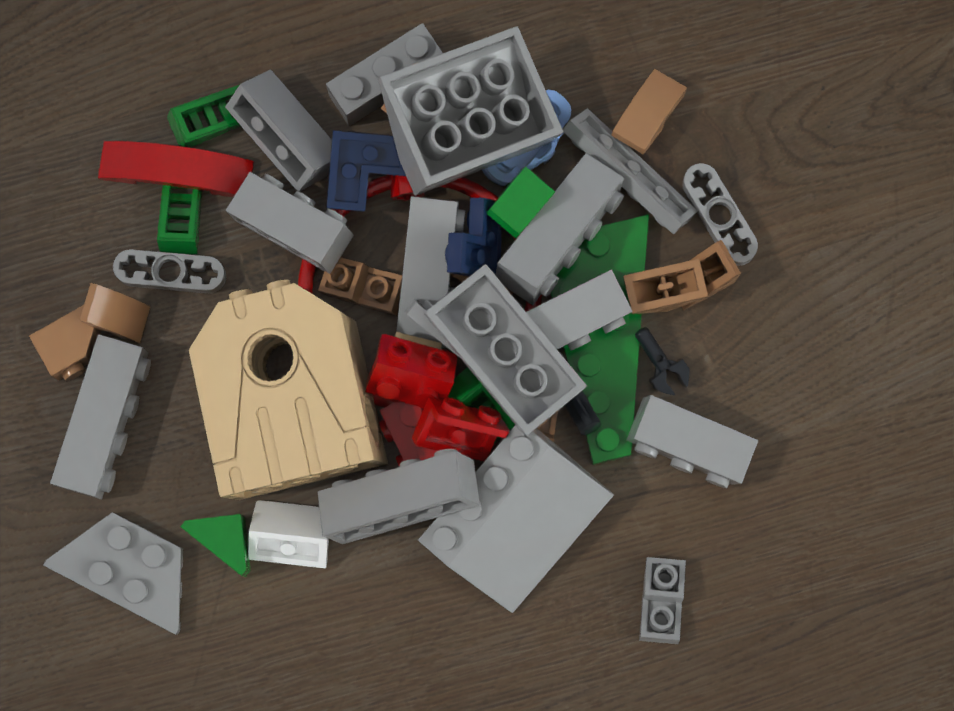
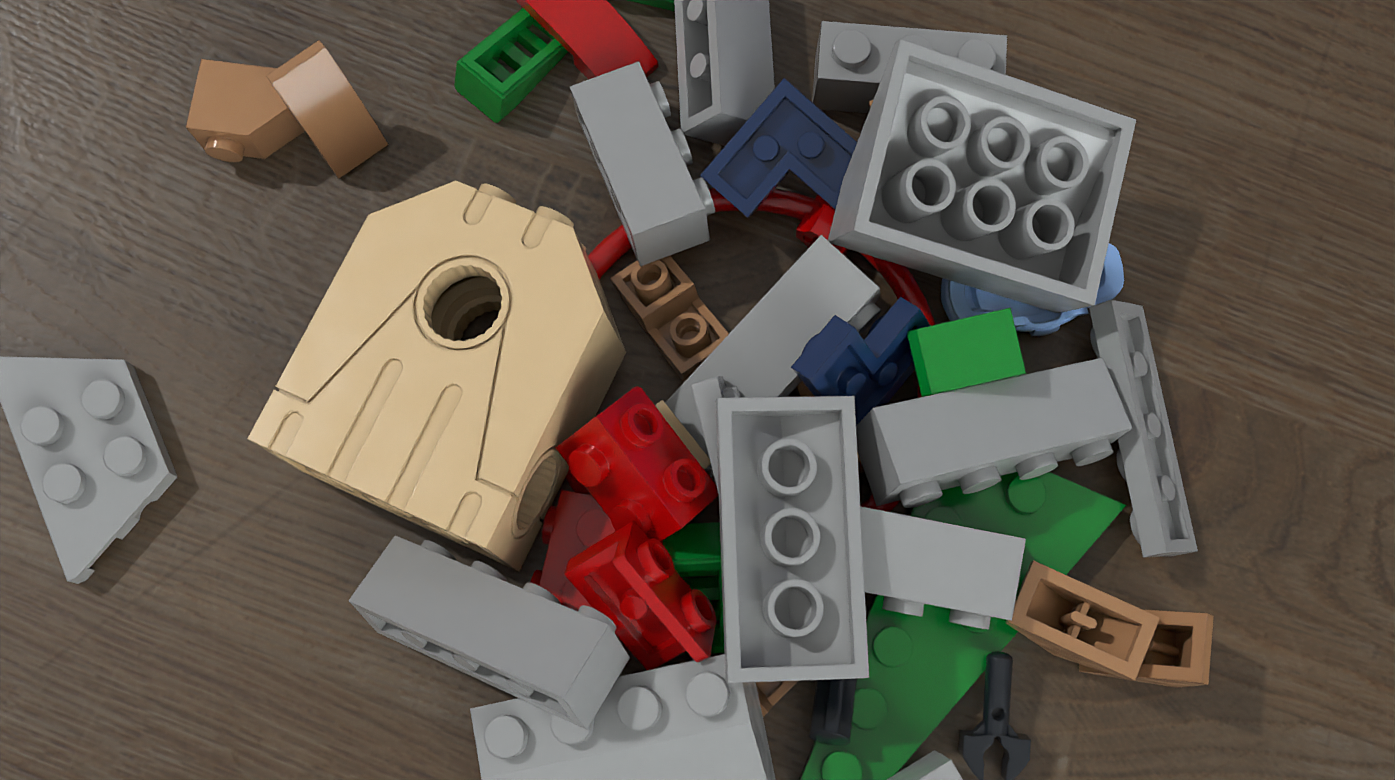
camera: 35 degrees right, 5 degrees down
light grey brick [50,334,151,500] -> none
light grey beam [113,249,226,293] -> none
green slope [180,514,251,577] -> none
white panel [248,500,329,568] -> none
medium nougat slope [611,69,687,155] -> none
light grey beam [682,163,758,266] -> none

